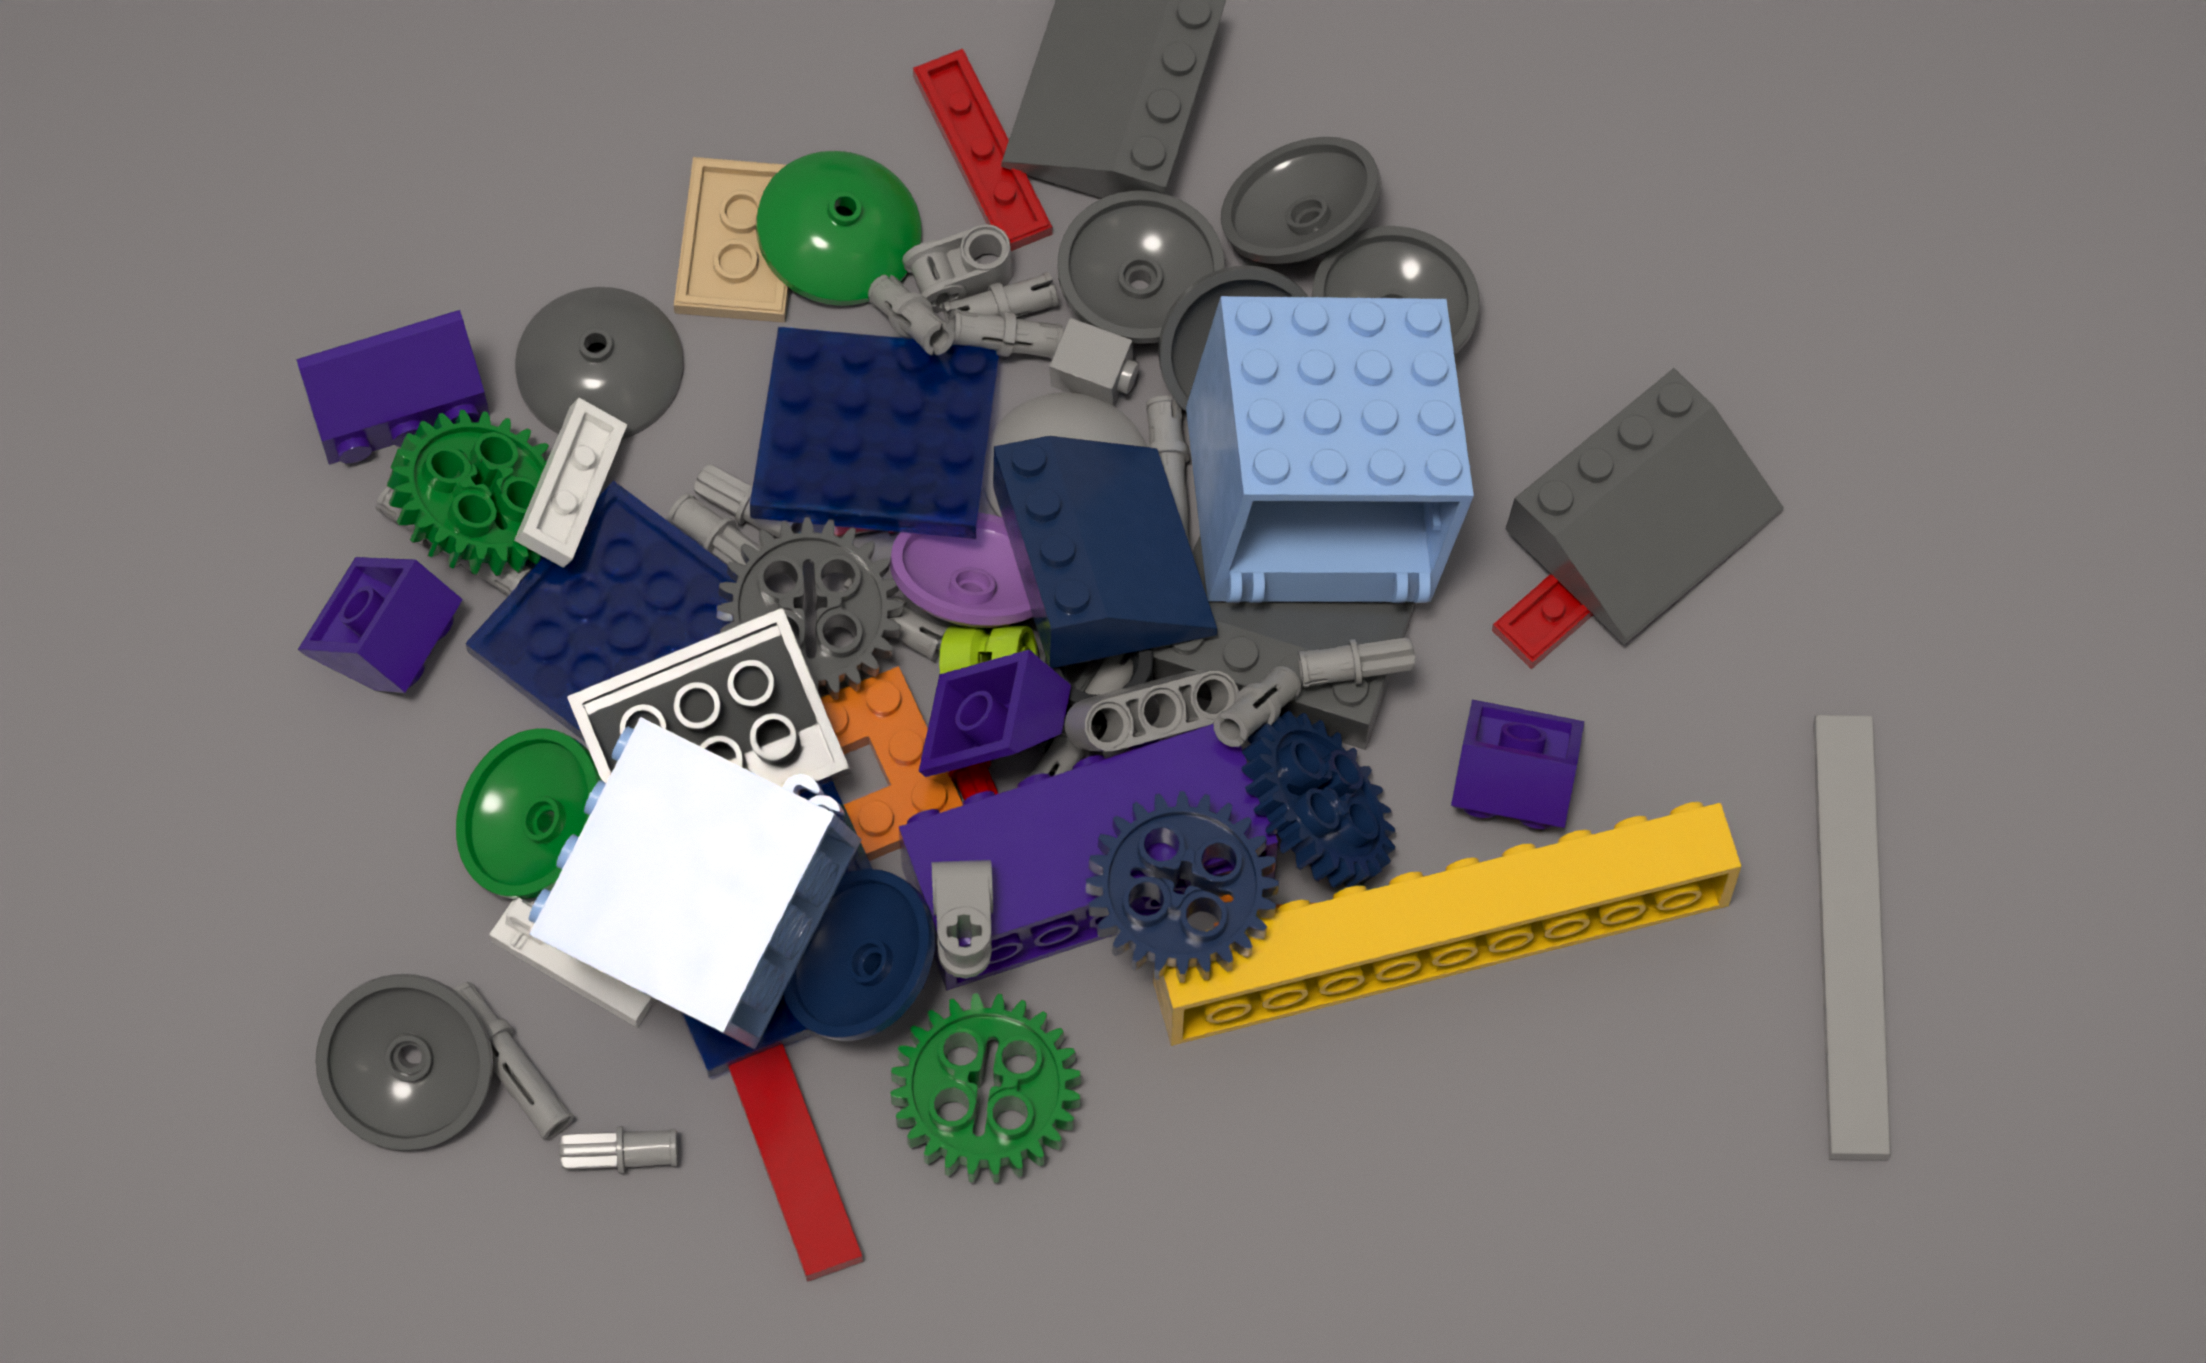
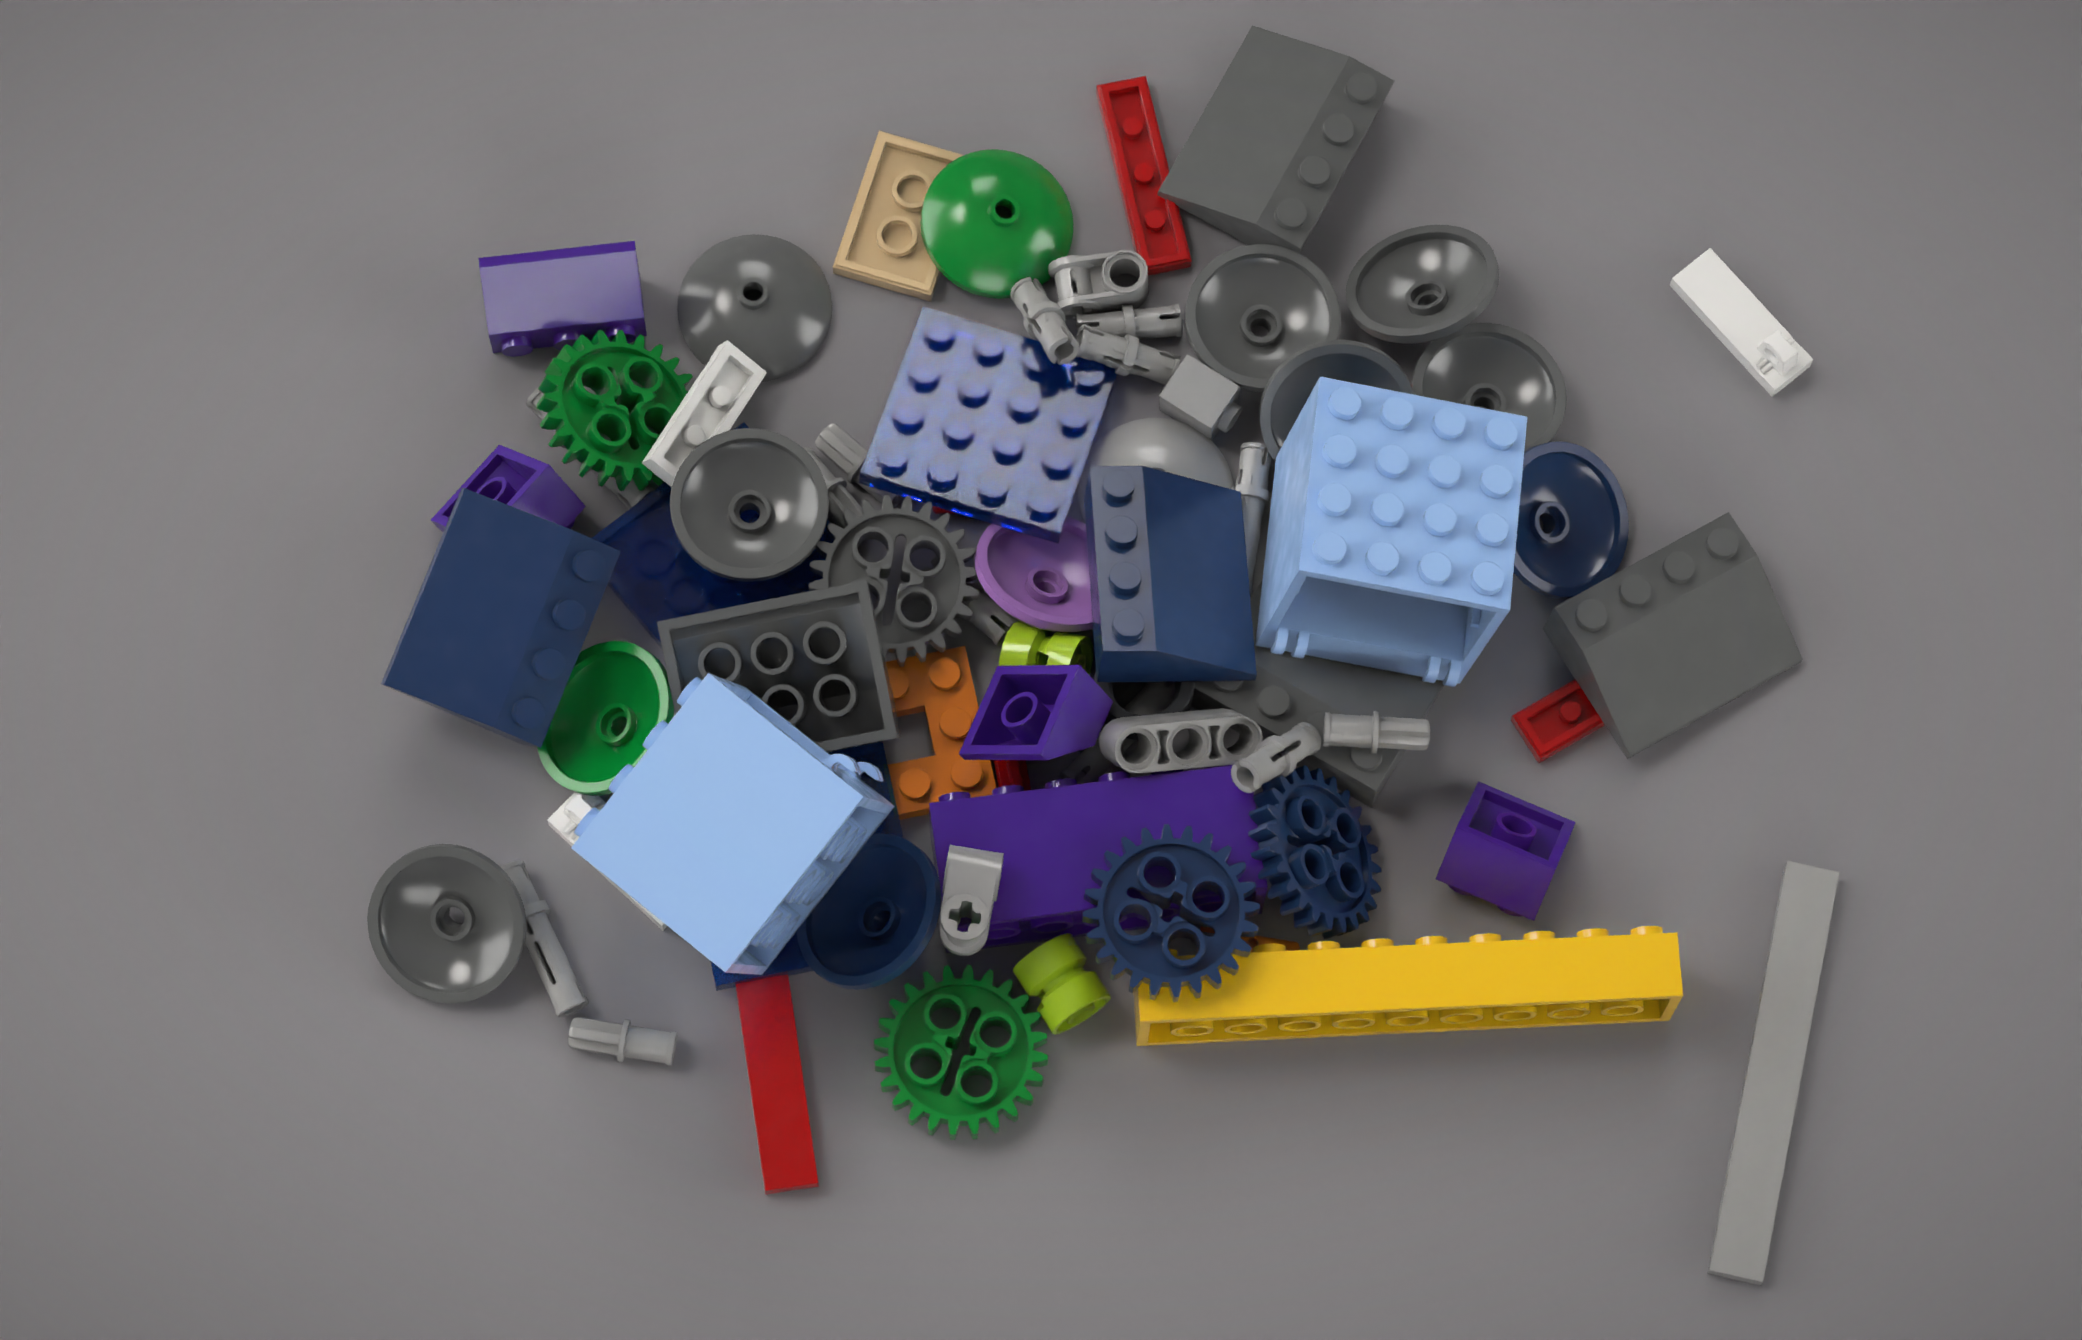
camera: 10 degrees right, 5 degrees up
none -> dark blue slope [381,488,621,748]
none -> dark grey dish [670,428,829,582]
none -> lime wheel [1013,933,1111,1034]
none -> dark blue dish [1513,441,1629,599]
none -> white hinge [1669,248,1813,397]

